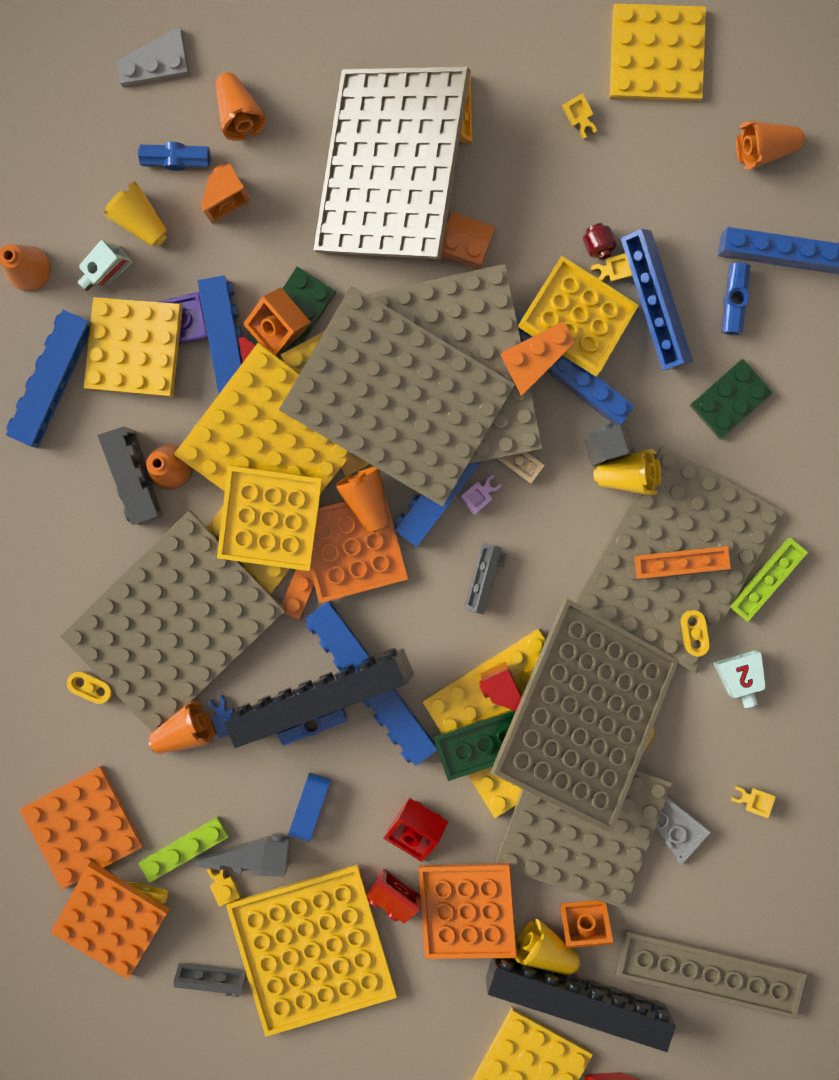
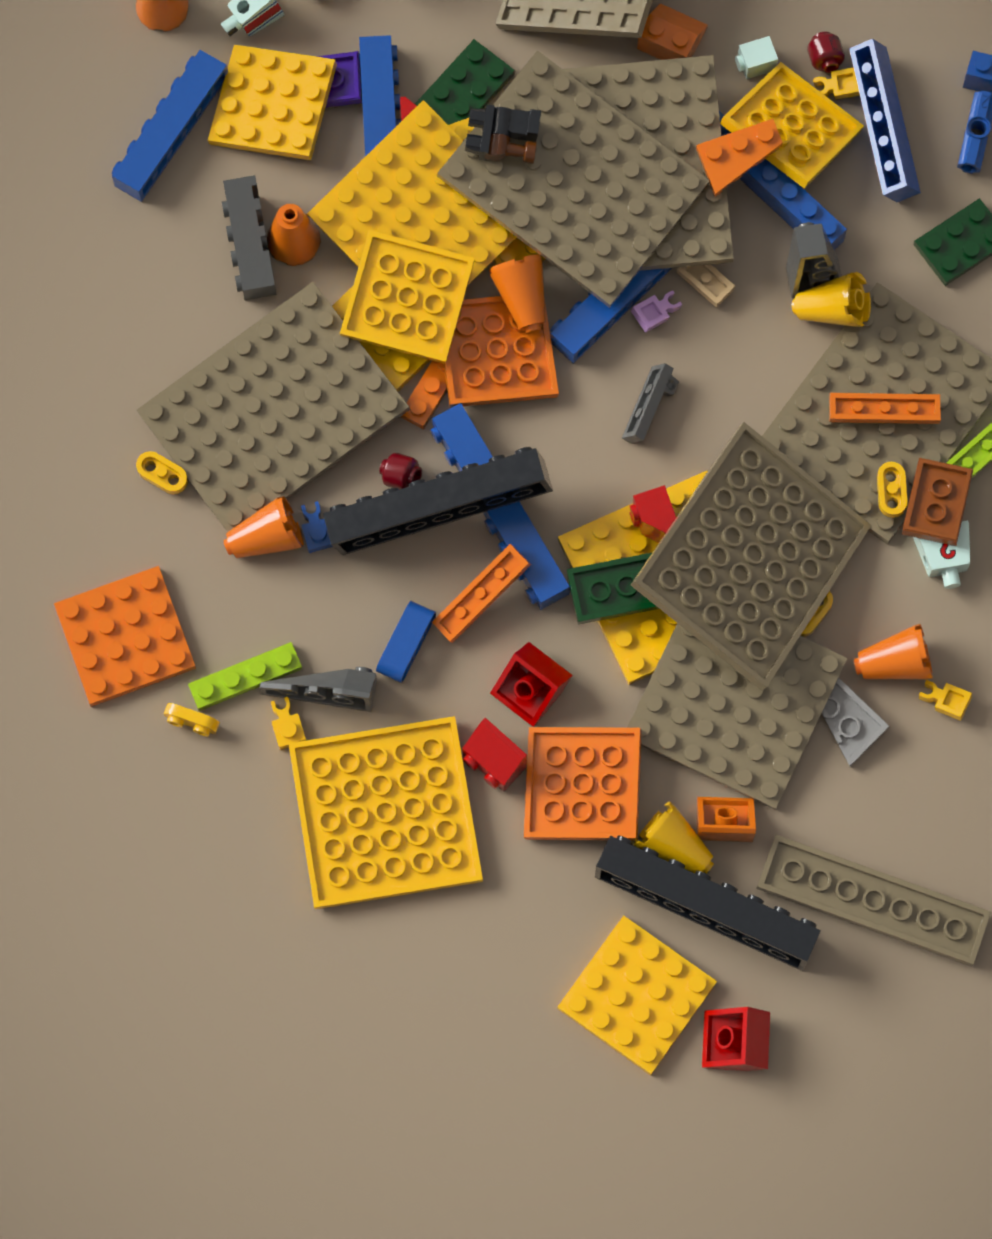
camera: 10 degrees right, 15 degrees down
orange plate [51,861,170,980] -> none
dark grey hinge [174,963,246,997] -> none
orange slope [243,287,311,356] -> none
blue piece [277,708,348,746] -> none
none -> dark red head [379,453,422,490]
none -> orange plate [432,544,531,643]
none -> black hips [465,104,541,164]
none -> light aqua brick [735,36,778,80]
none -> orange cone [854,624,933,680]
none -> dark orange tile [902,458,973,546]

